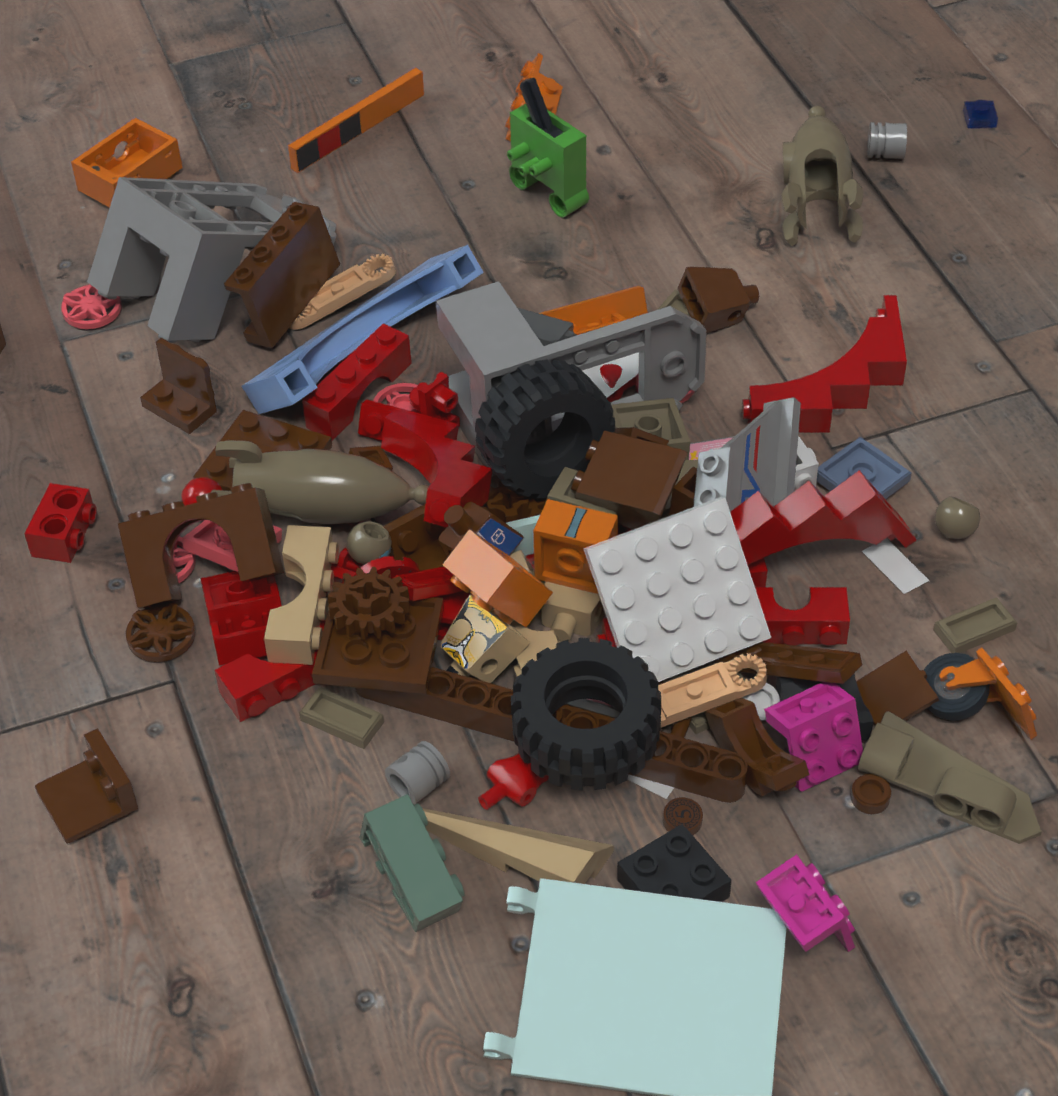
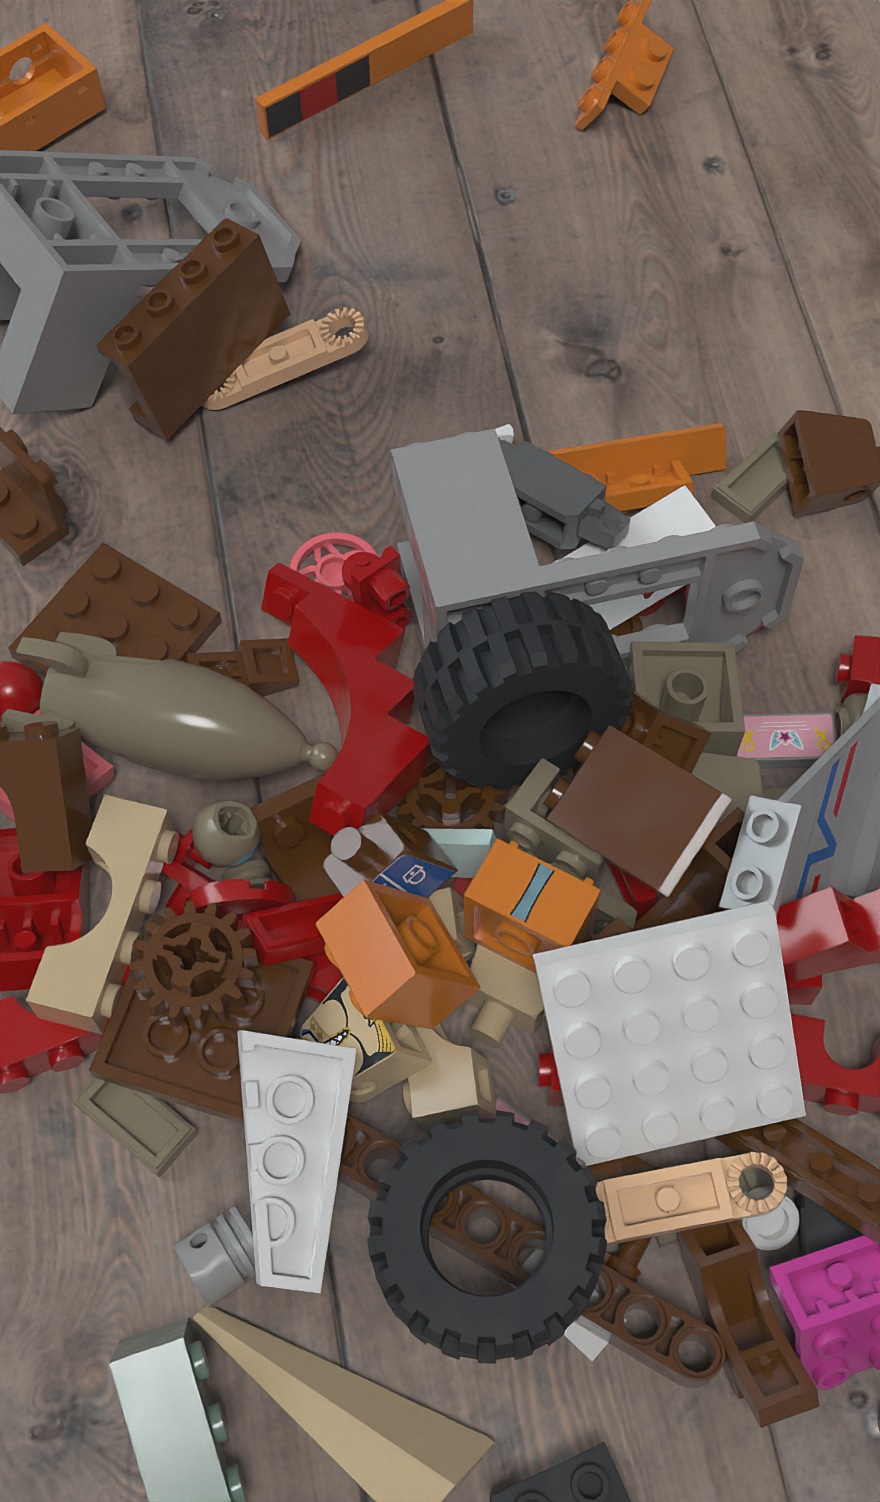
camera: 10 degrees right, 15 degrees up
light blue arch [242,245,484,414] -> none
red arch [302,323,412,441] -> none
red piece [478,753,549,810] -> none
bright green piece [507,78,589,217] -> none
reddish brown tile [663,797,703,835] -> none
none -> white wing [237,1030,357,1293]

